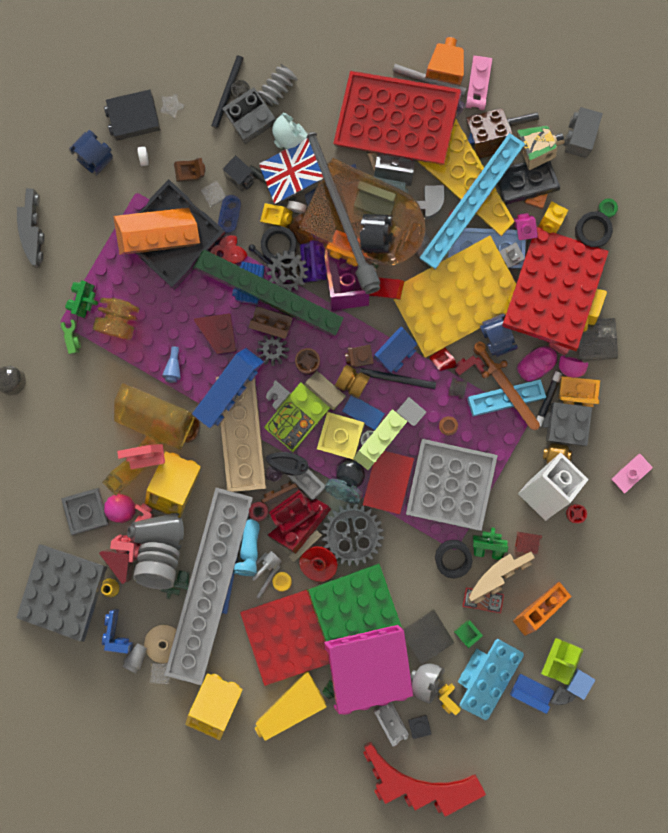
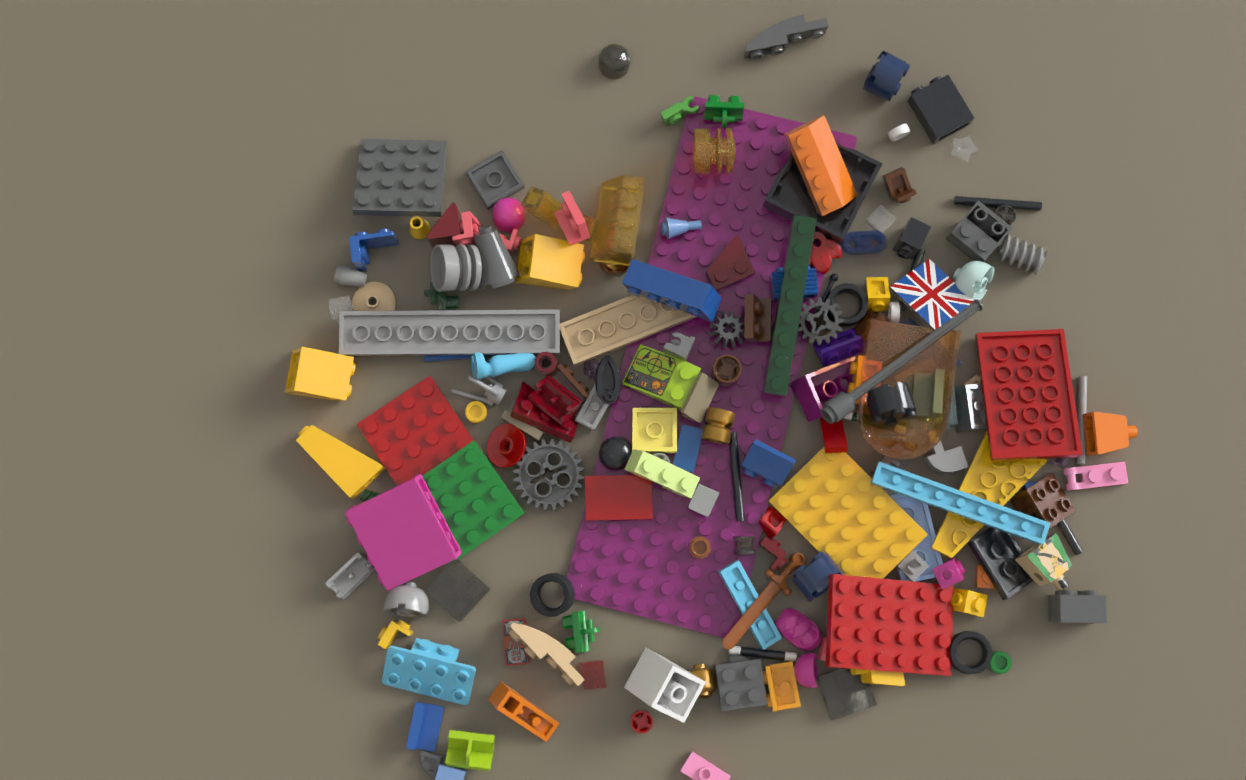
camera: 70 degrees right, 5 degrees down
clear light blue tile [324,479,362,504] -> none
reddish brown bracket [345,345,374,368] -> none
red arch [363,742,486,817] -> none
light grey plate [406,439,498,531] -> none
black plate [408,715,432,739] -> none
green panel [454,619,483,648] -> none

